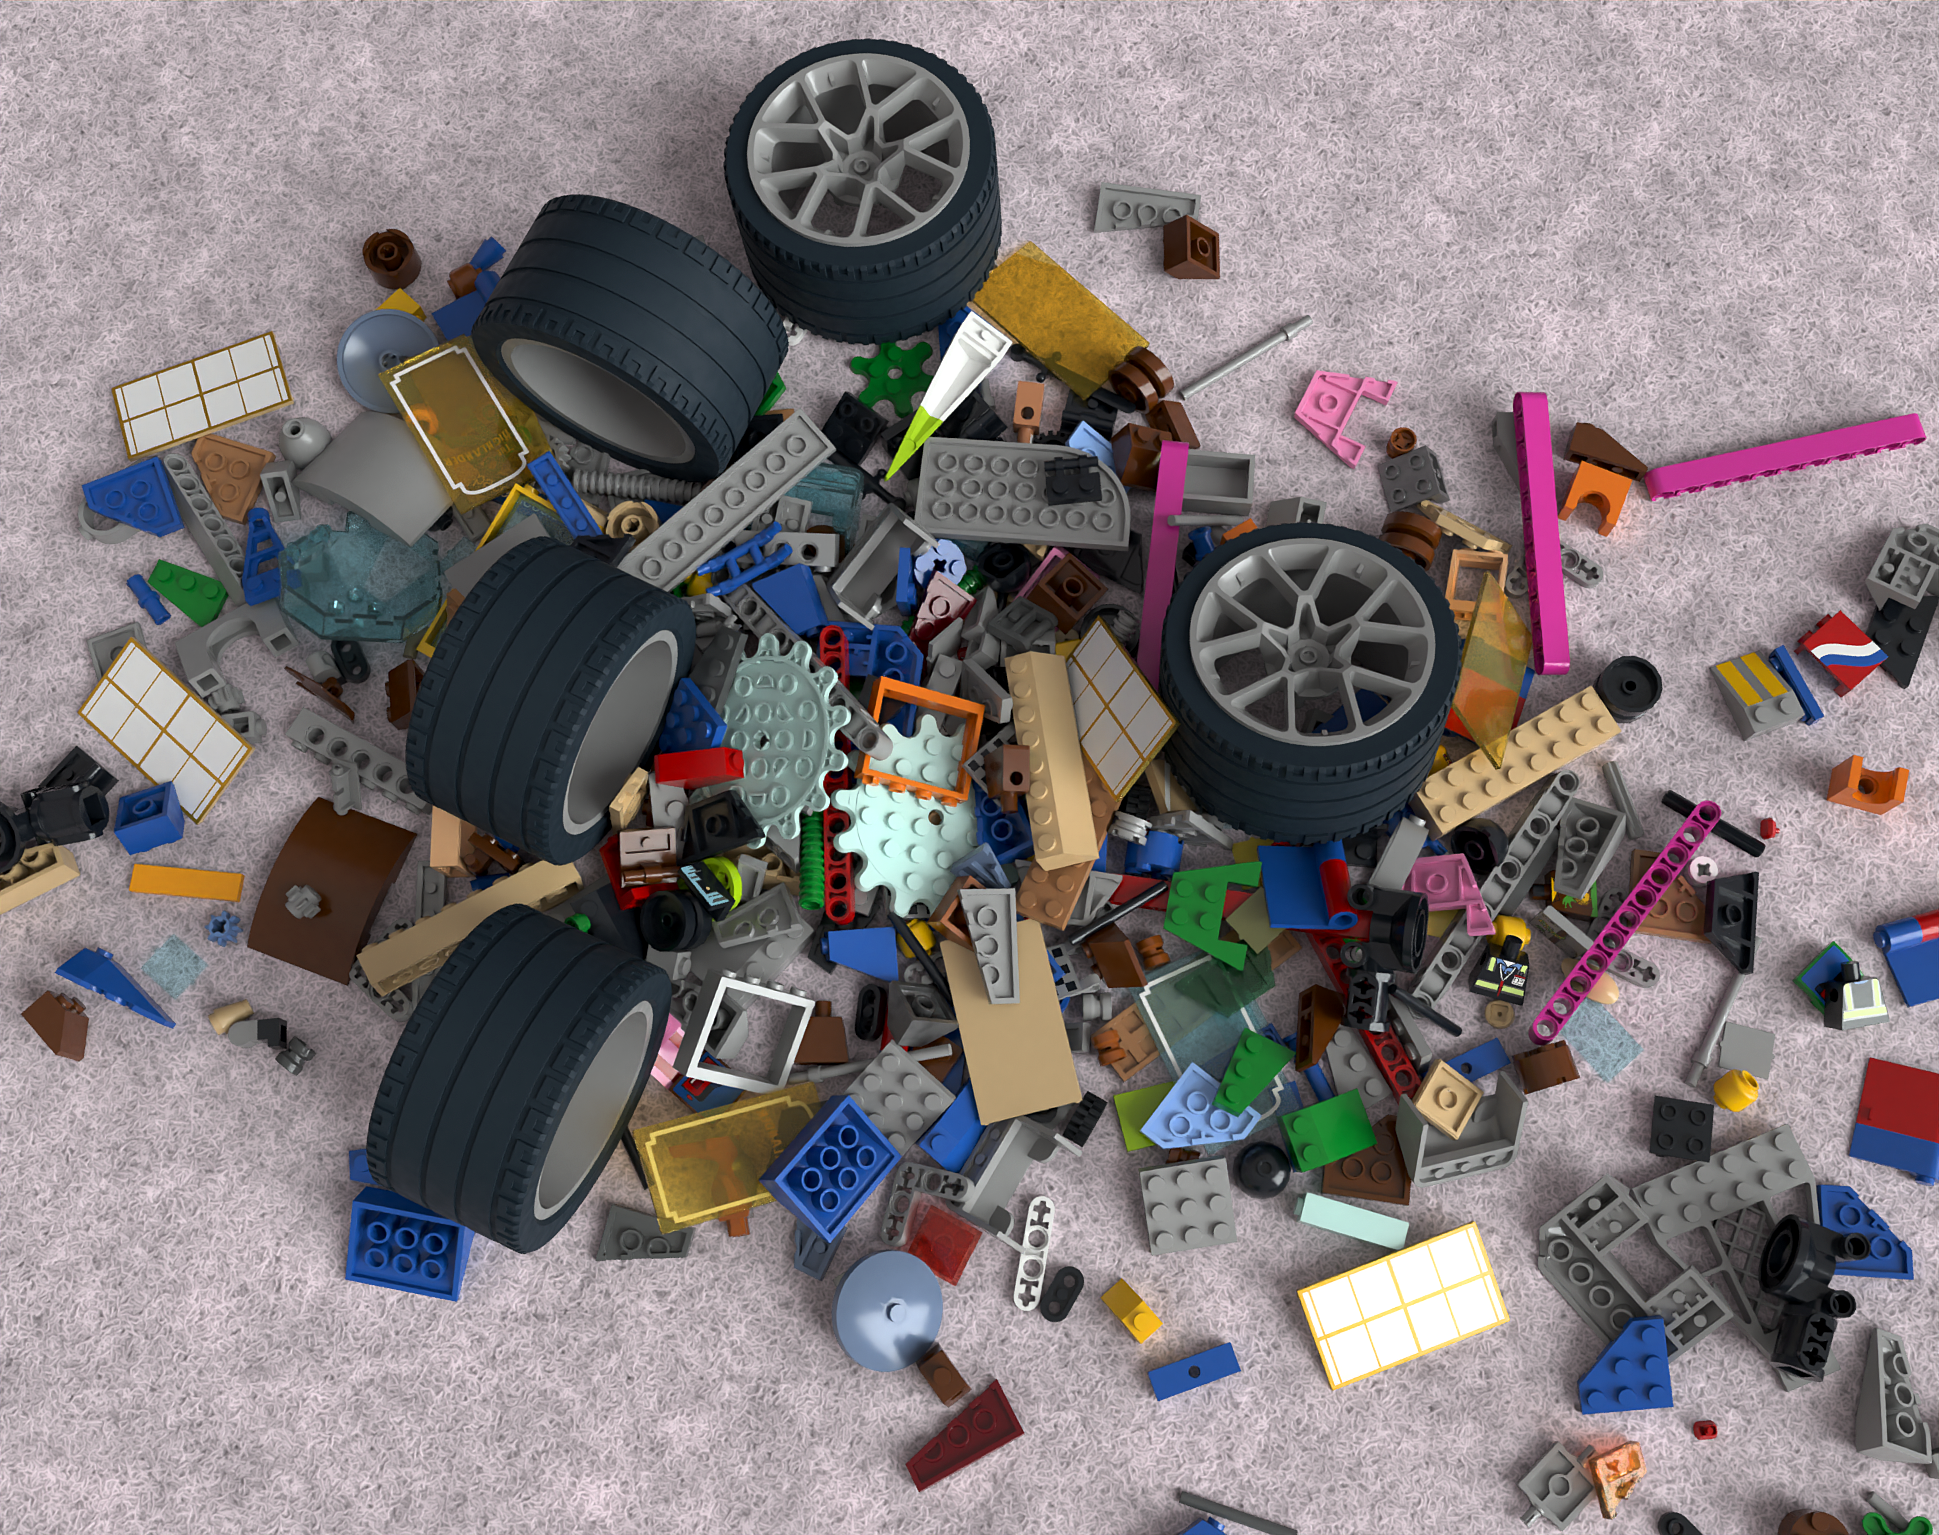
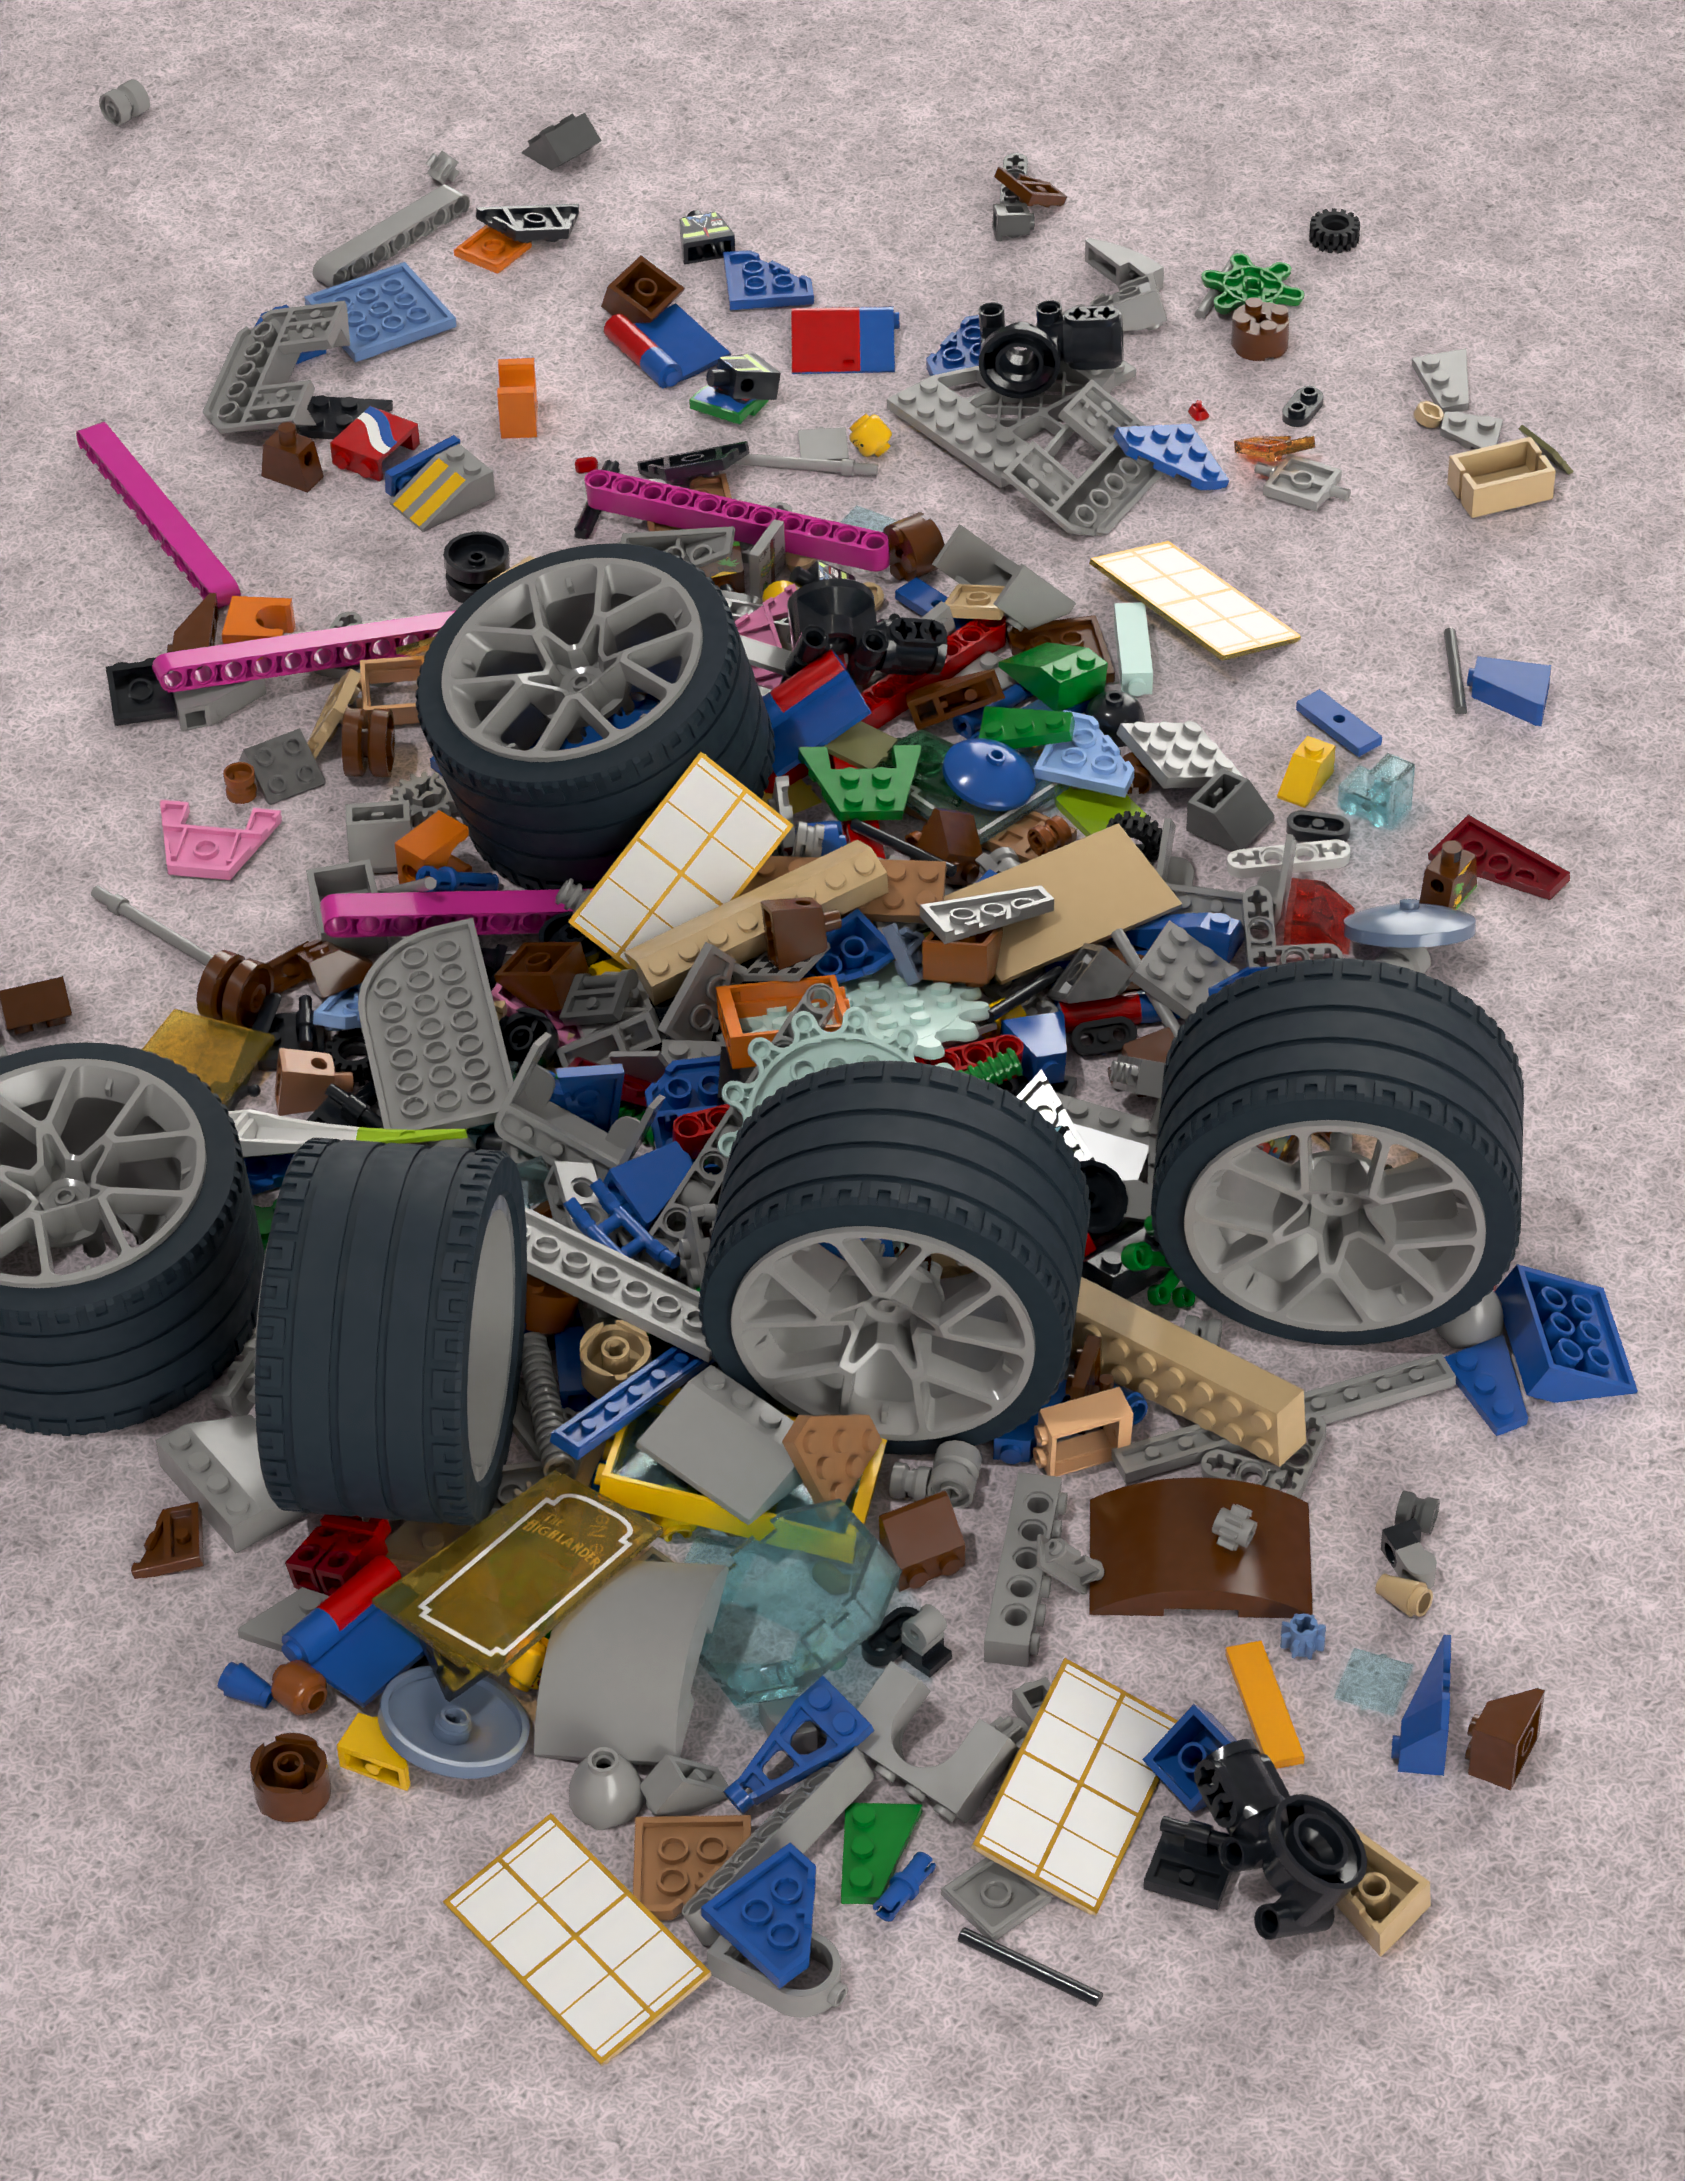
camera: 110 degrees left, 30 degrees down
reddish brown shield [284,666,355,723] -> none
black wing [570,533,636,568] -> none
black plate [1044,454,1102,506] -> none
black hinge [1649,1095,1714,1163] -> none
none -> black plate [106,657,176,726]
none -> reddish brown torso [261,422,324,493]
none -> blue dish [942,738,1036,811]
none -> black bar [958,1927,1103,2007]
none -> dark grey slope [1186,768,1275,851]
none -> clear light blue brick [1337,753,1415,831]

